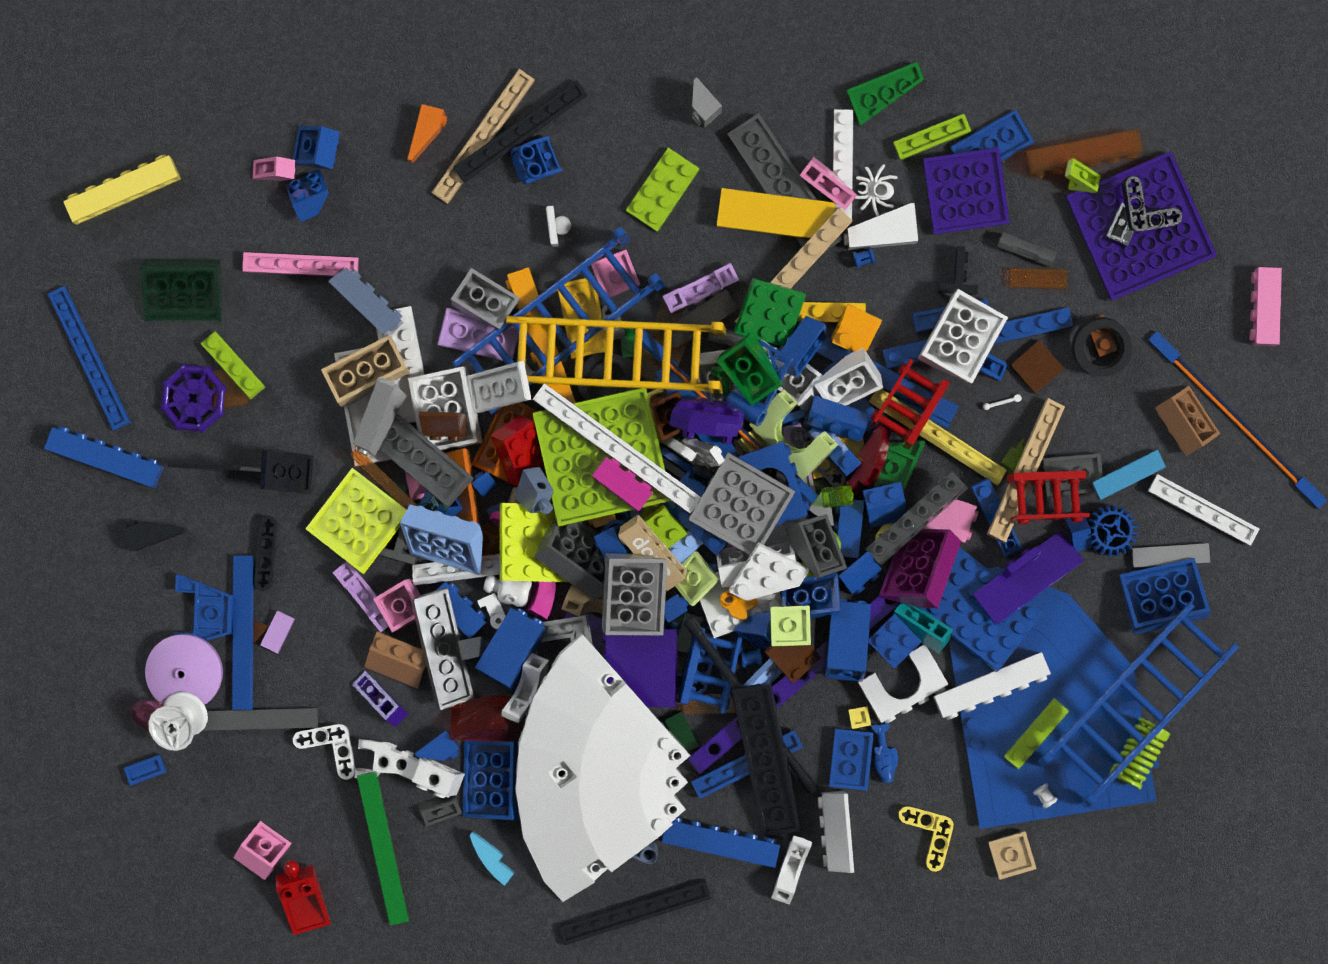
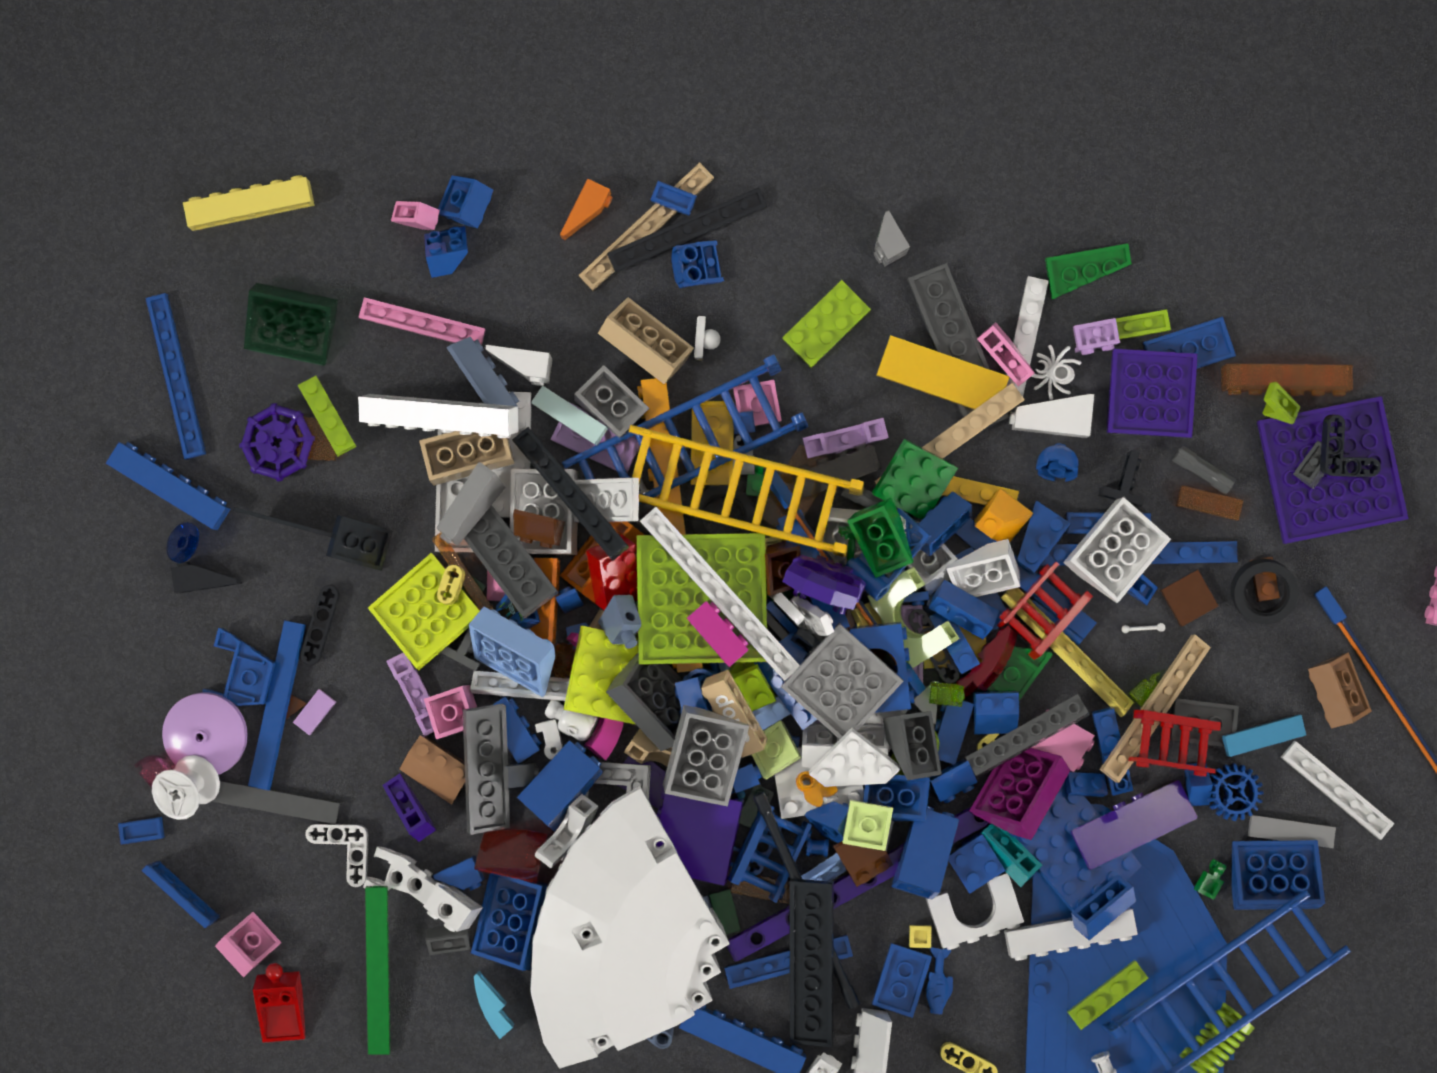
camera: 10 degrees right, 0 degrees up
blue bush [852,247,876,269] -> none
none -> blue tile [142,861,220,928]
none -> clear blue dish [166,522,199,563]
none -> white brick [359,394,518,438]
none -> light yellow beam [437,565,465,605]
none -> white slope [486,345,552,386]
none -> black tile [512,427,629,561]
none -> light aqua tile [531,386,608,446]
none -> tan brick [598,297,694,385]
none -> blue tile [650,181,697,216]
none -> blue tile [733,411,755,435]
none -> blue wing [1017,501,1071,574]
none -> blue cylinder [1036,443,1079,482]
none -> blue plate [1065,772,1108,797]
none -> blue brick [1071,875,1136,941]
none -> lavender bracket [1073,318,1120,355]
none -> green plate [1194,859,1226,900]

